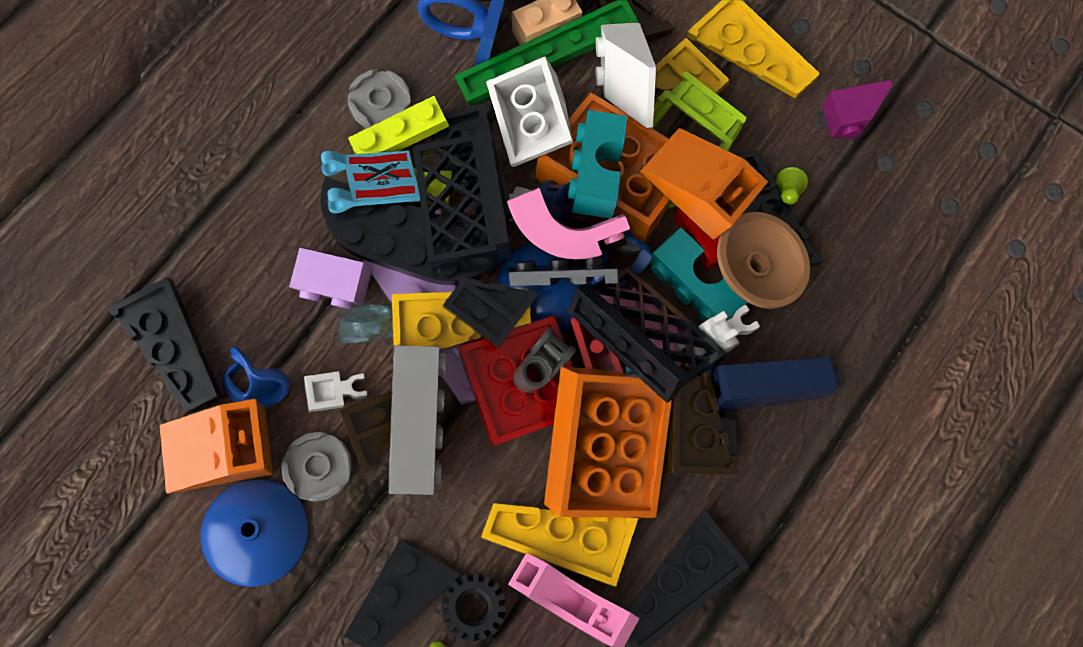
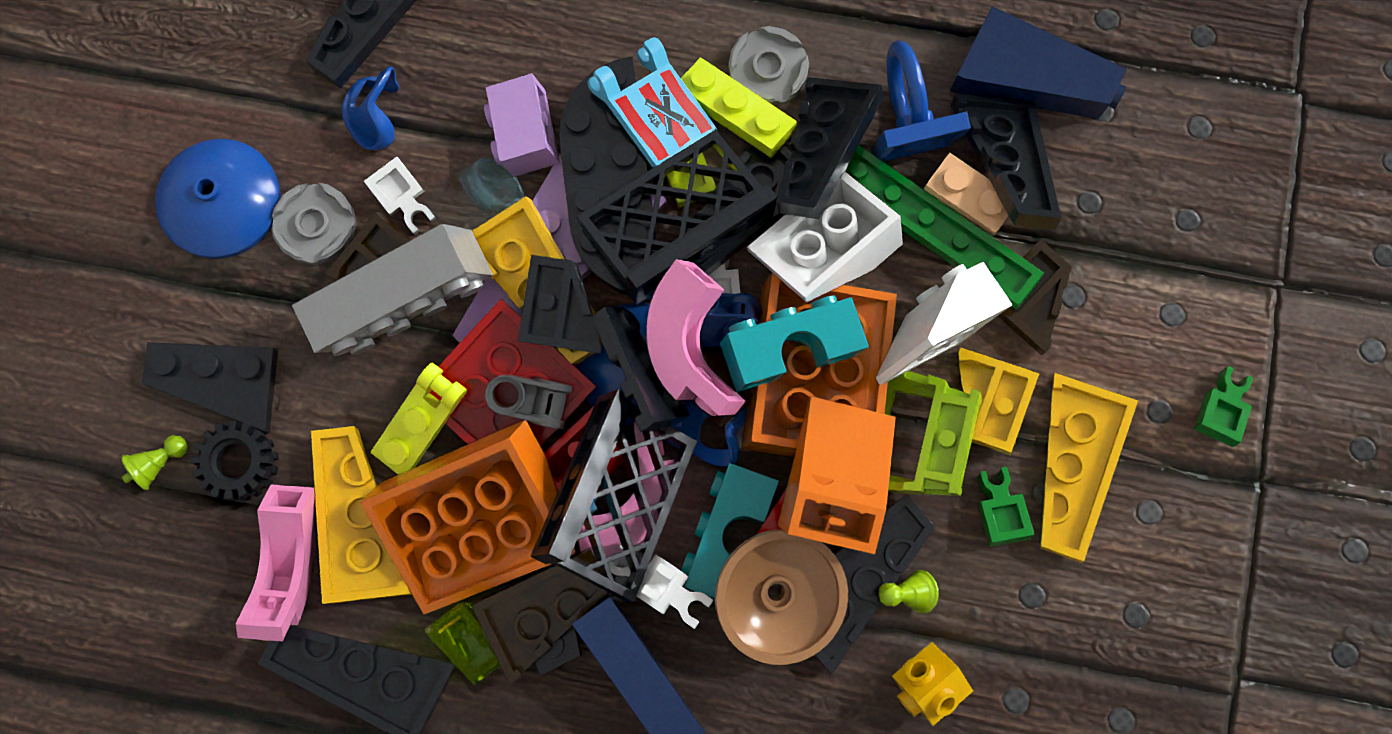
camera: 70 degrees right, 5 degrees up
slope [159,399,273,494] -> none
magenta slope [822,80,892,139] -> none
none -> neon yellow plate [370,362,467,475]
none -> clear neon green slope [424,602,500,685]
none -> black wing [776,77,884,220]
none -> yellow brick [892,642,973,726]
none -> green plate [977,467,1035,547]

